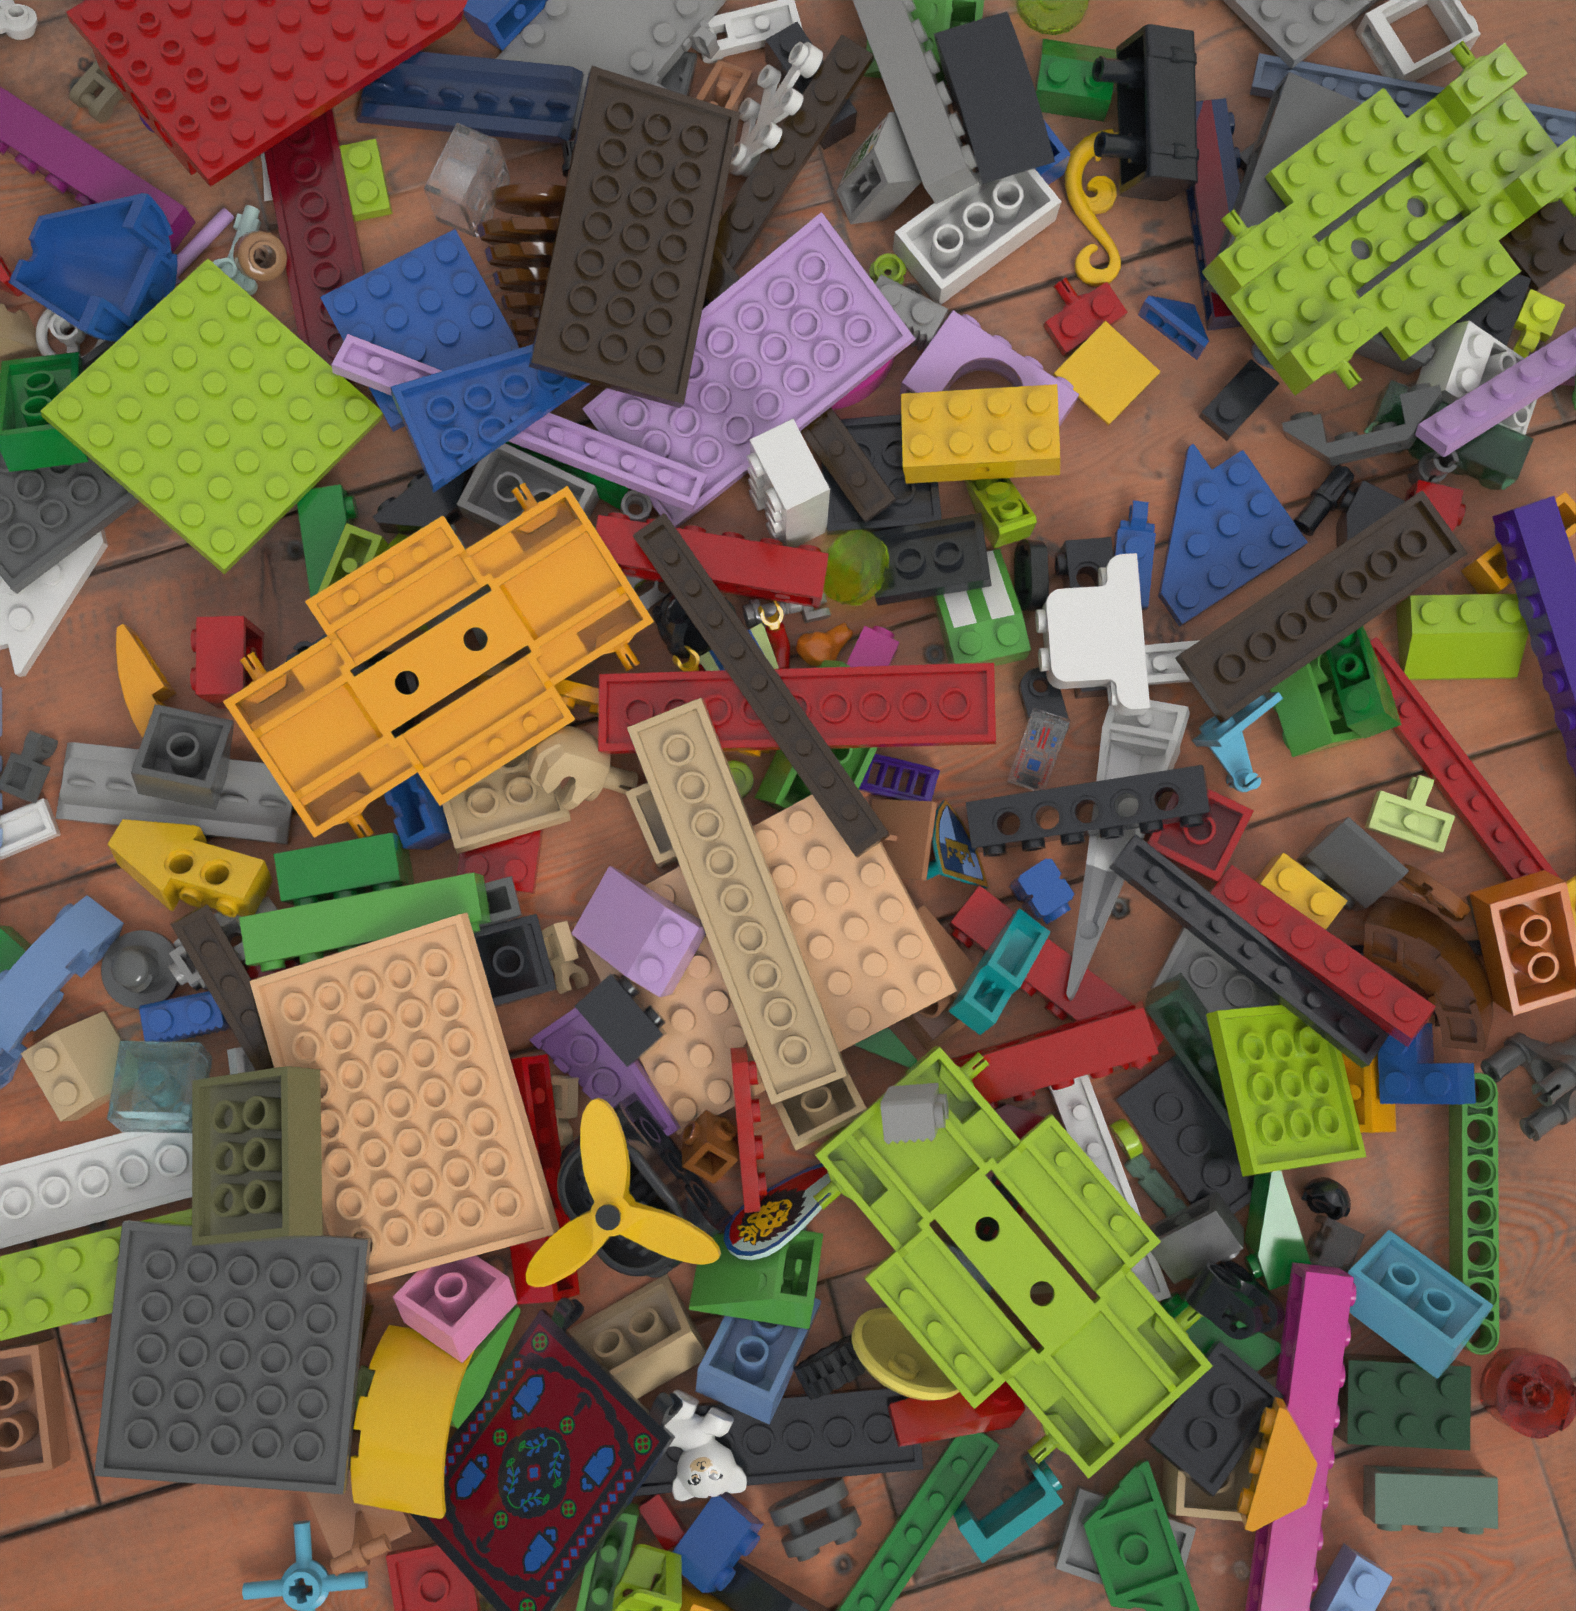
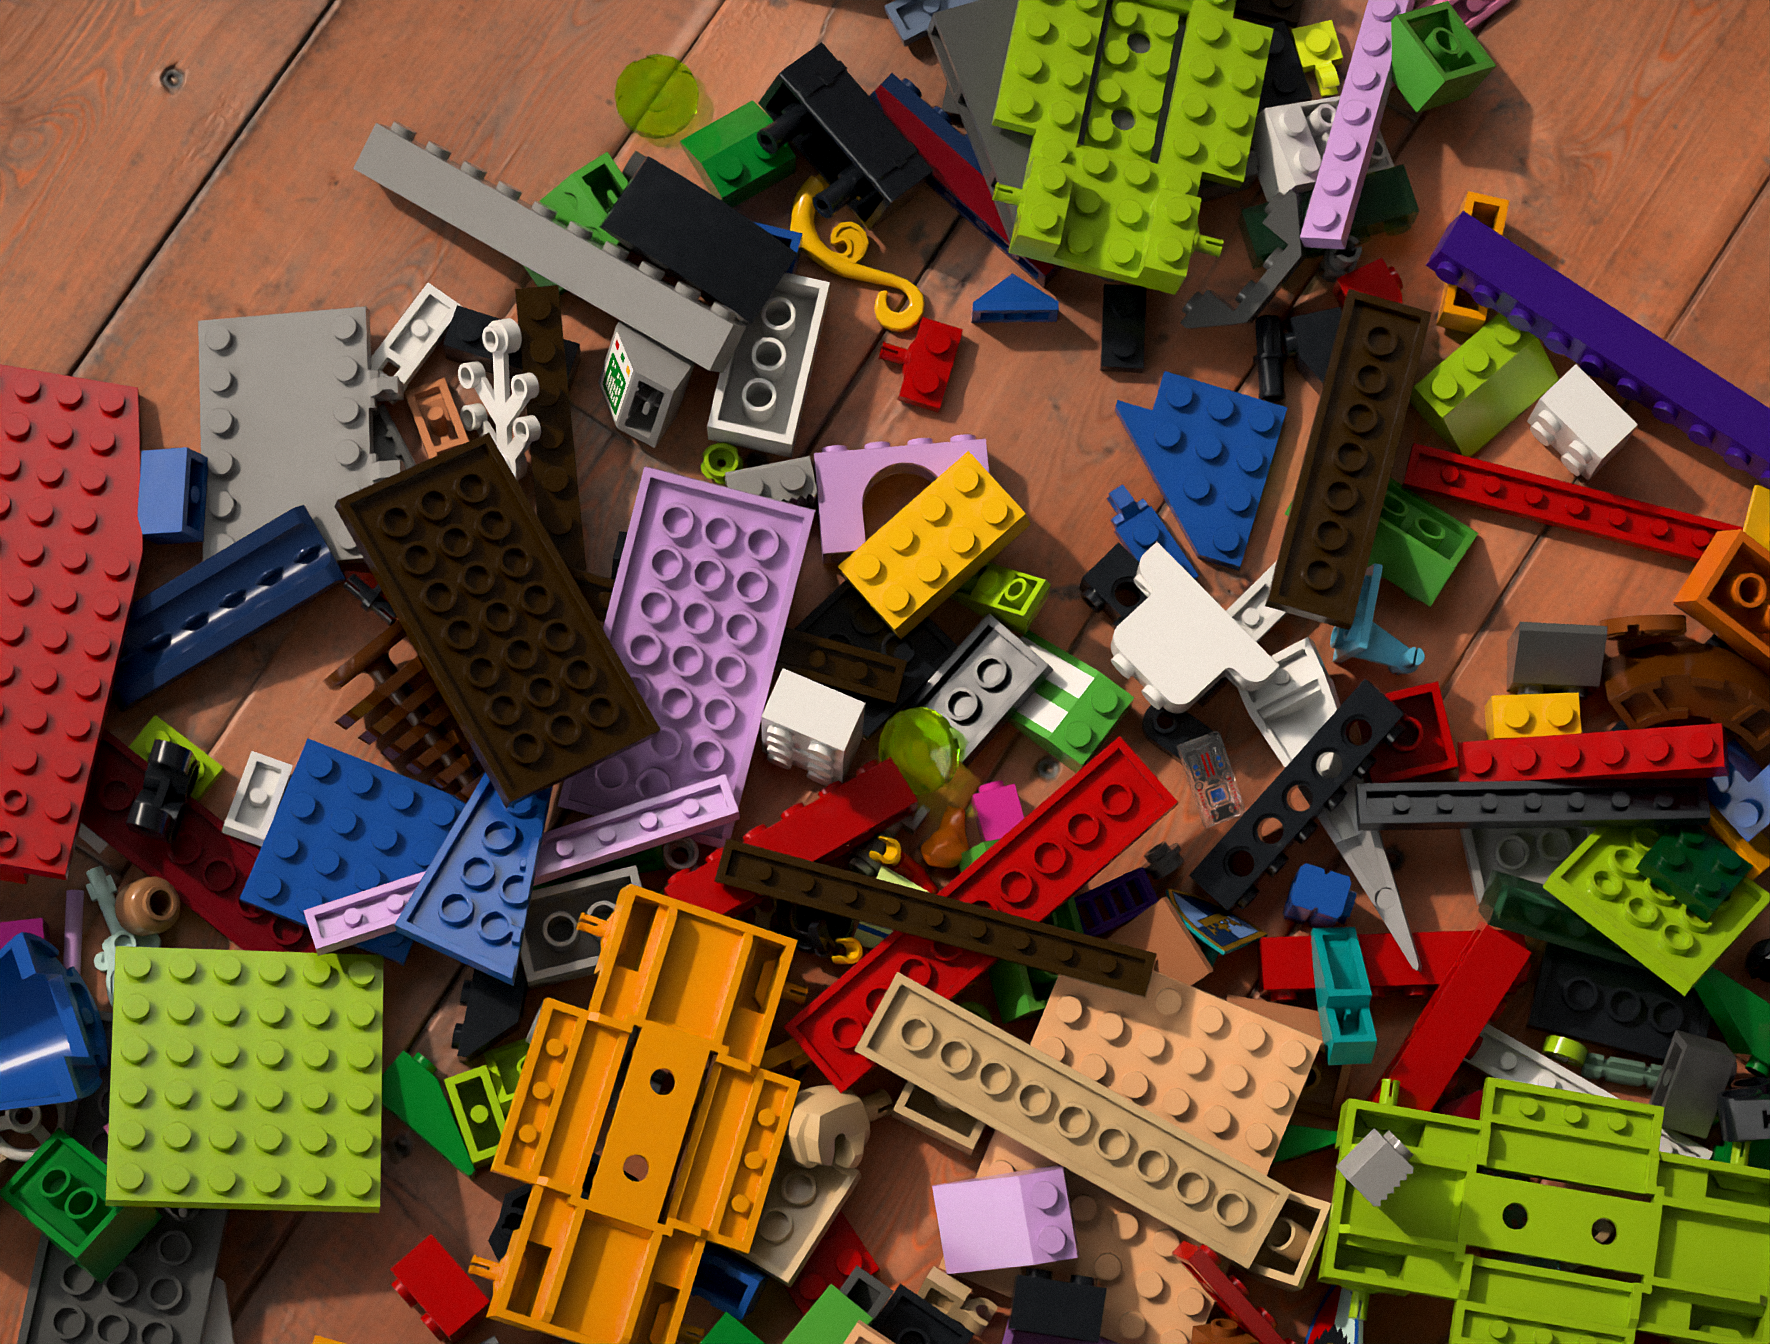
camera: 45 degrees left, 5 degrees down
clear brick [424,123,510,238] -> none
black beam [1014,539,1049,612] -> none
yellow piece [1053,321,1161,426] -> none
green slope [1326,626,1401,739] -> none
yellowish green plate [1365,775,1455,853] -> none
none -> black piece [125,739,200,844]
none -> white plate [222,751,293,847]
none -> dark grey plate [1143,841,1184,880]
none -> white brick [1527,364,1638,481]
none -> dark green plate [1636,825,1753,922]

